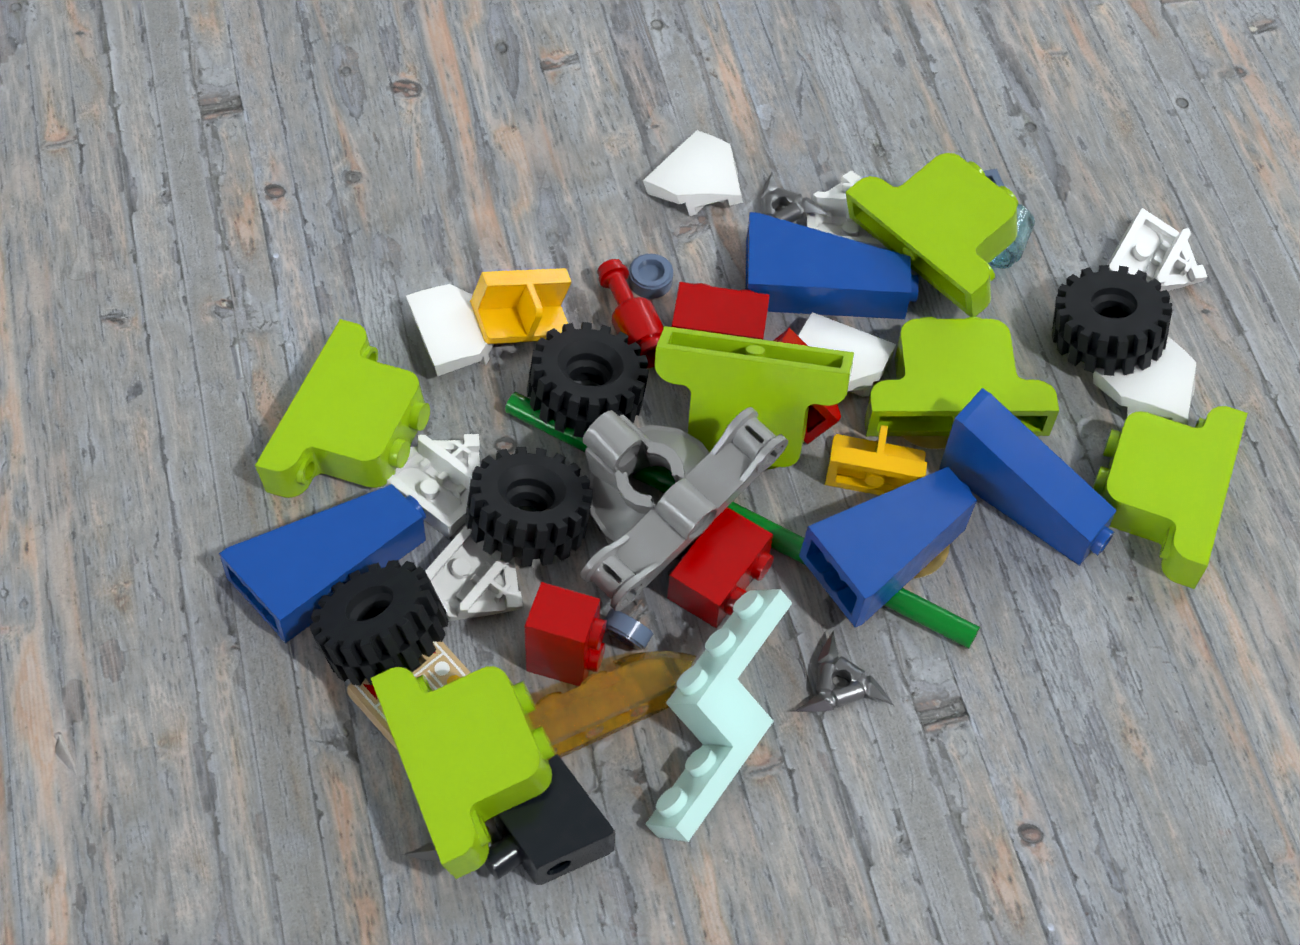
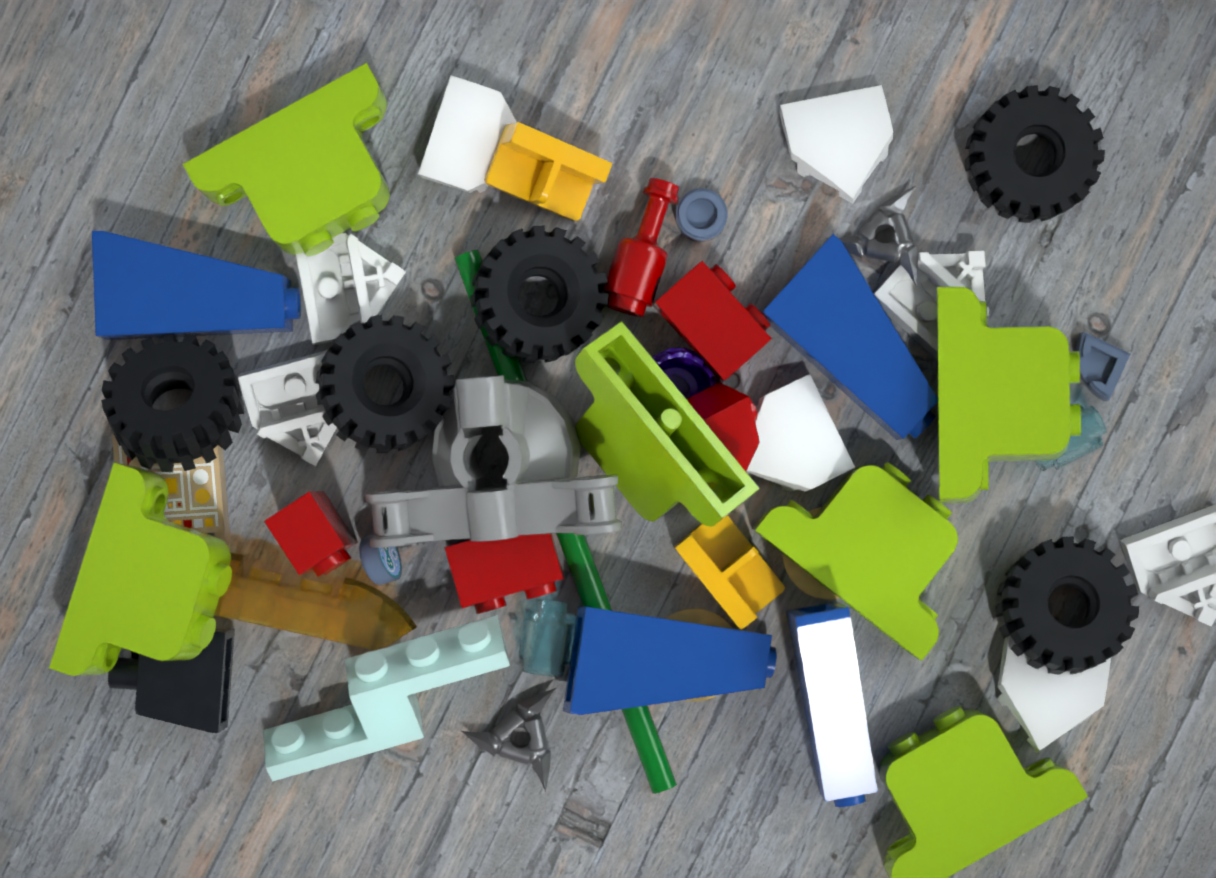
camera: 45 degrees right, 30 degrees up
none -> clear light blue brick [519,599,576,677]
none -> black tyre [964,85,1105,223]

